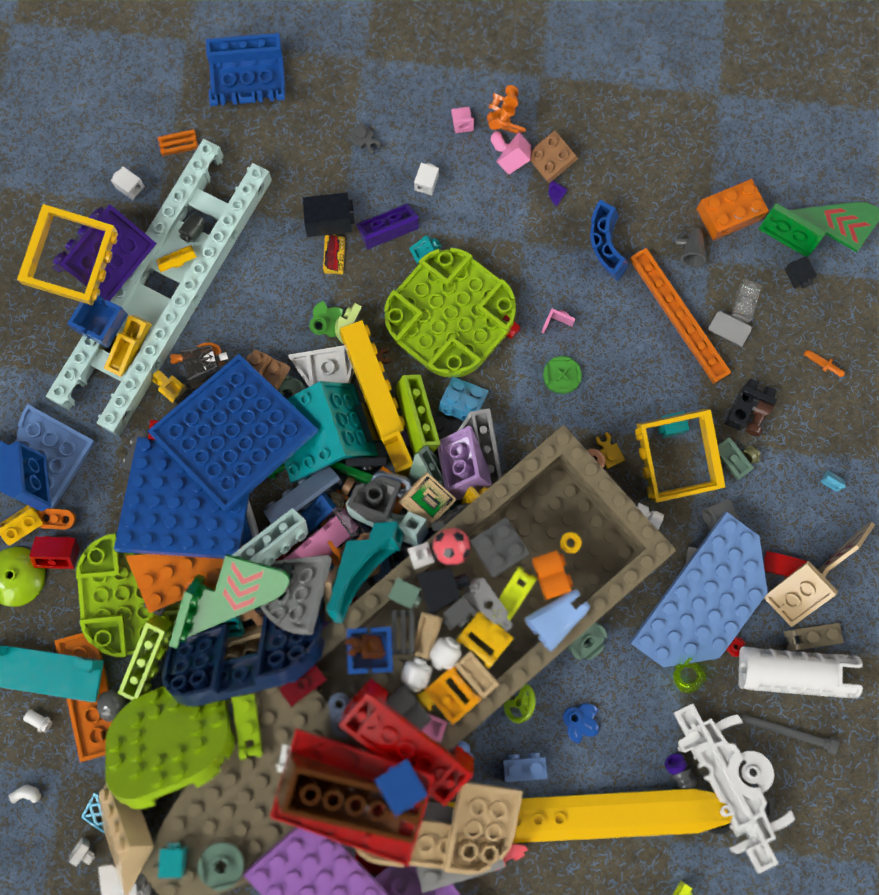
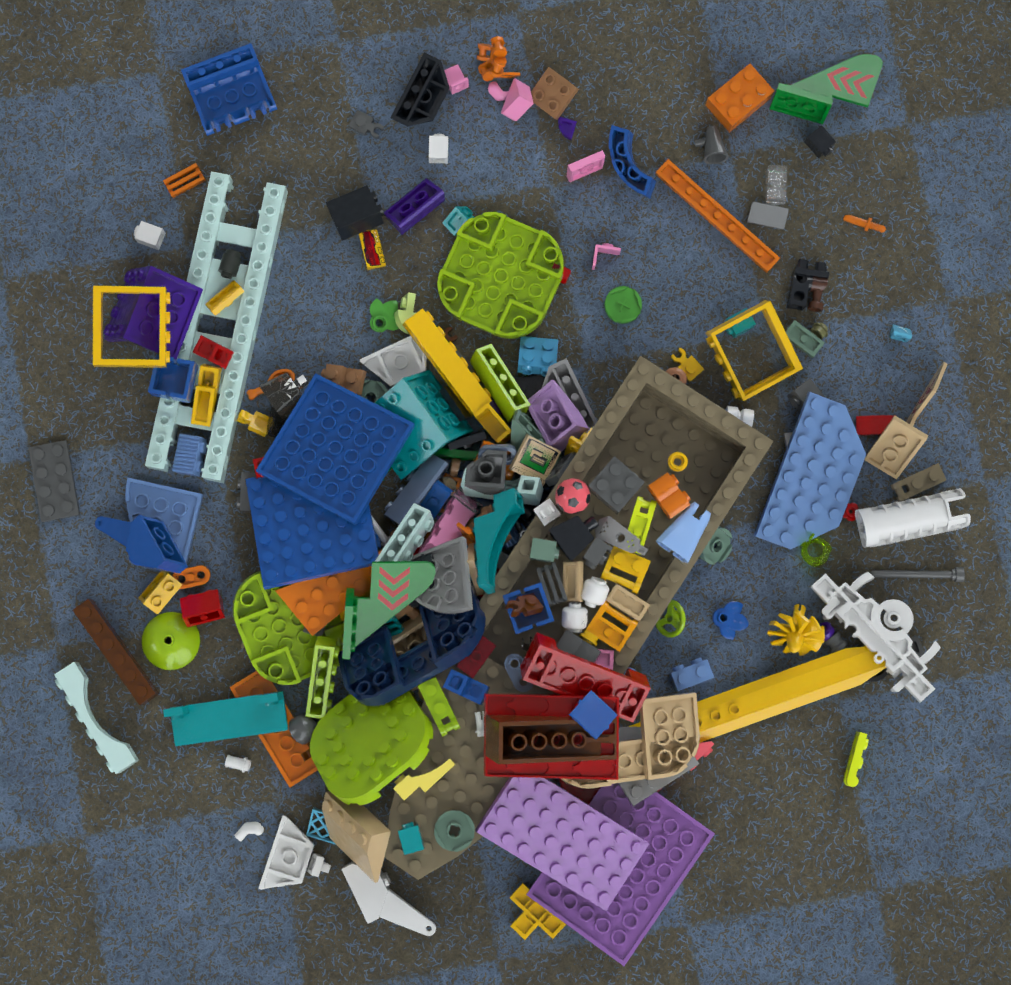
camera: 20 degrees left, 5 degrees up
none -> medium blue brick [172,434,208,477]
none -> red slope [193,335,234,369]
none -> white wing [258,815,315,890]
none -> black wedge [390,52,450,127]
none -> light yellow slope [393,758,455,800]
none -> blue slope [443,669,490,705]
none -> bright pink tile [566,150,605,182]
none -> yellow piece [767,604,825,656]

